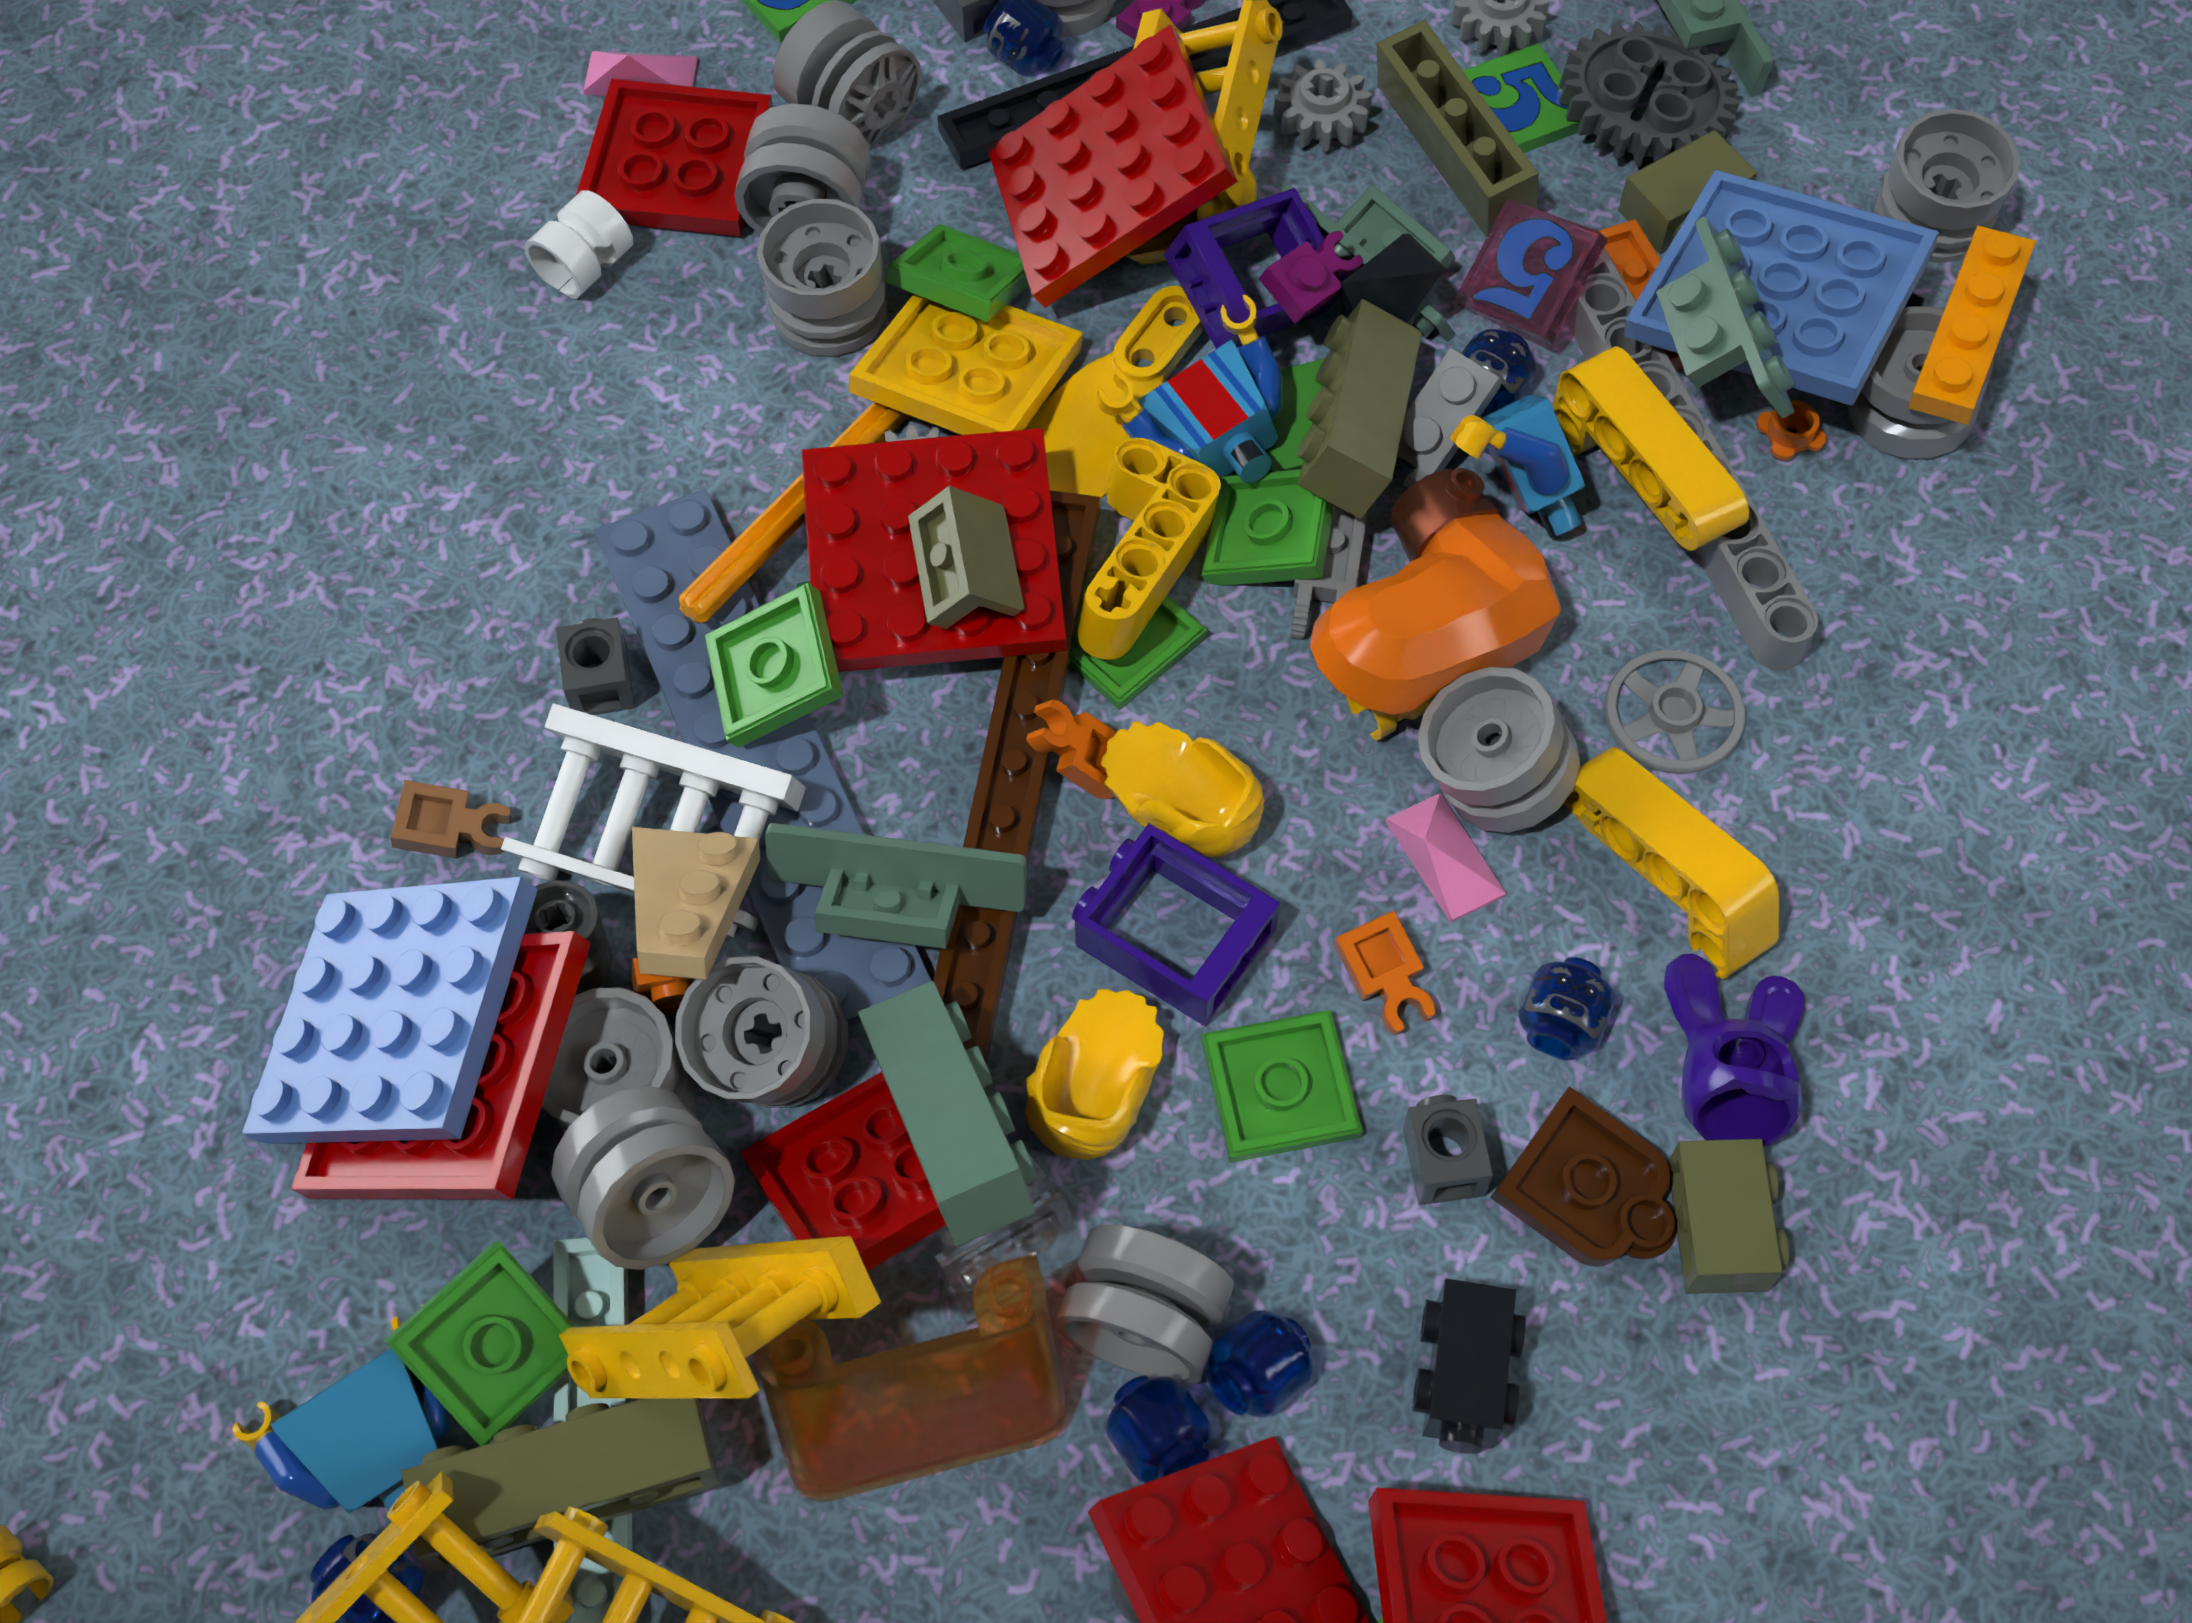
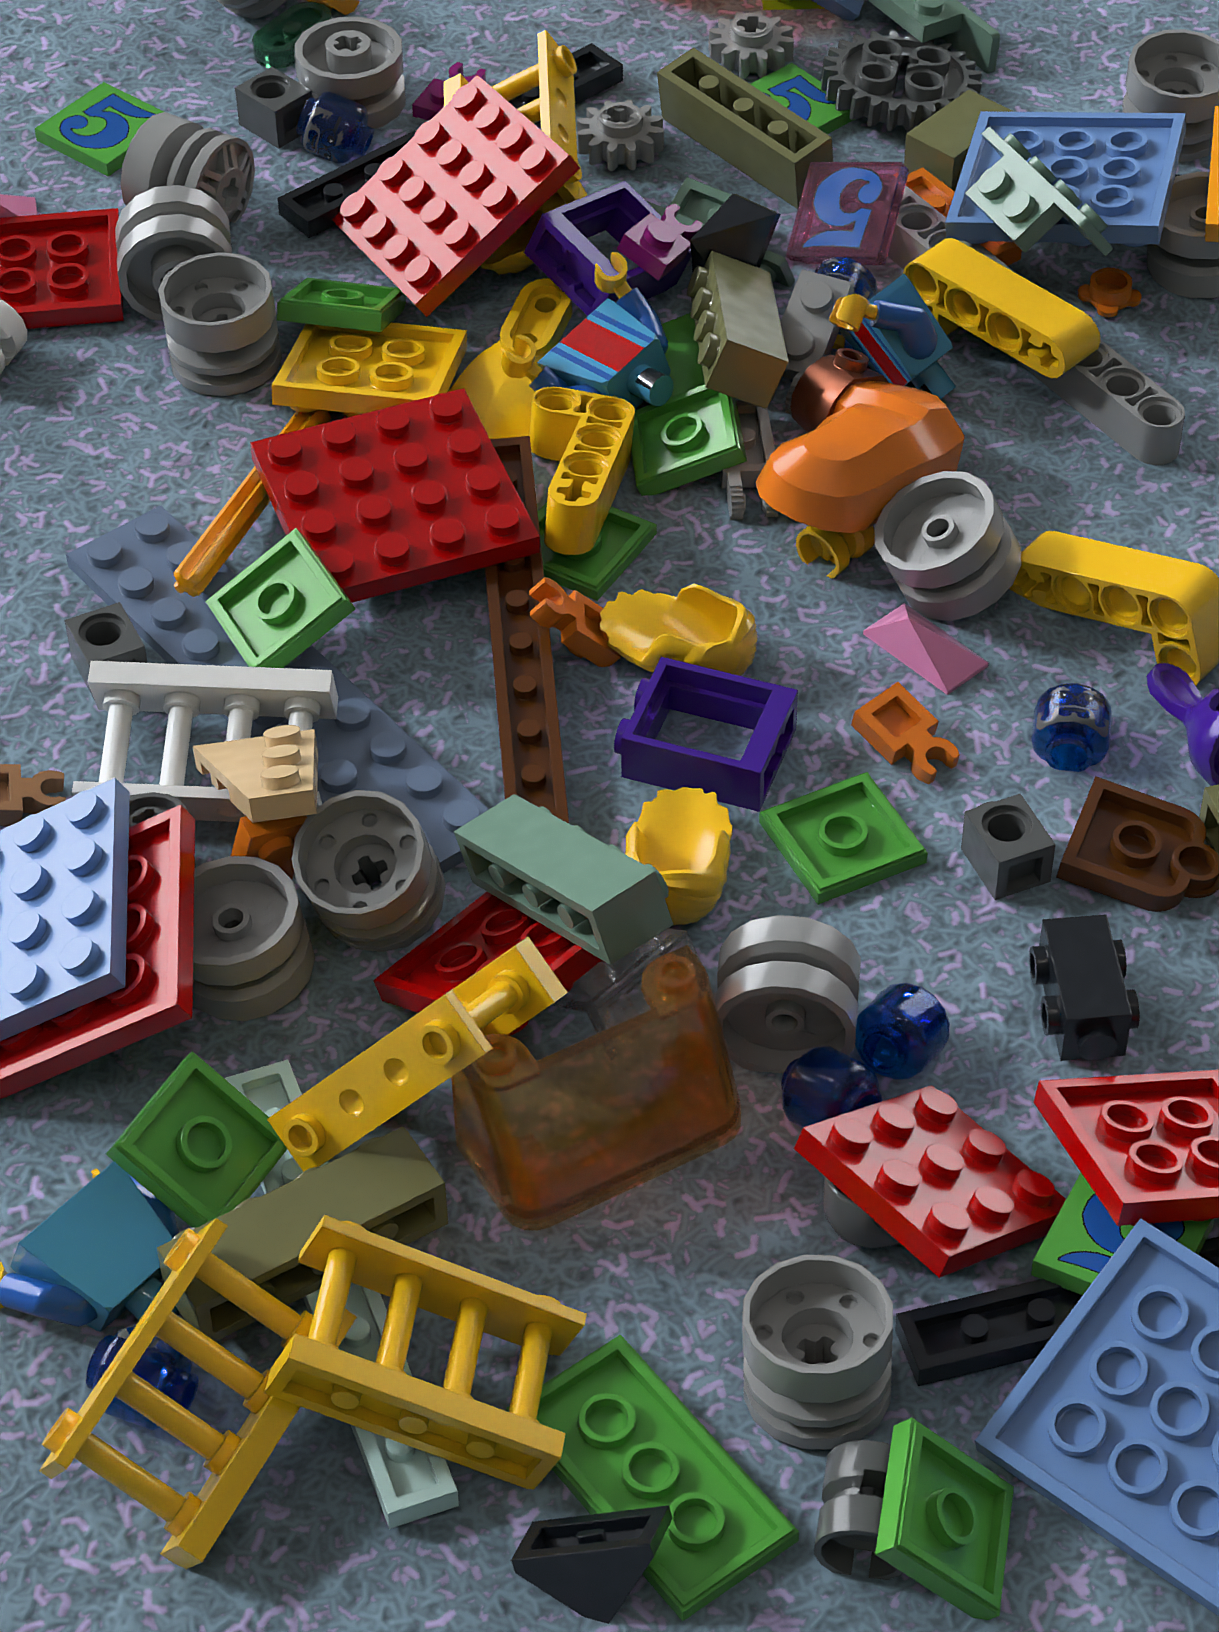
camera: 15 degrees left, 15 degrees down
light grey wheel [551,1086,735,1270] -> none
sand green bracket [765,823,1027,949] -> none
olive panel [908,486,1024,629] -> none
light grey wheel [1604,650,1746,774] -> none

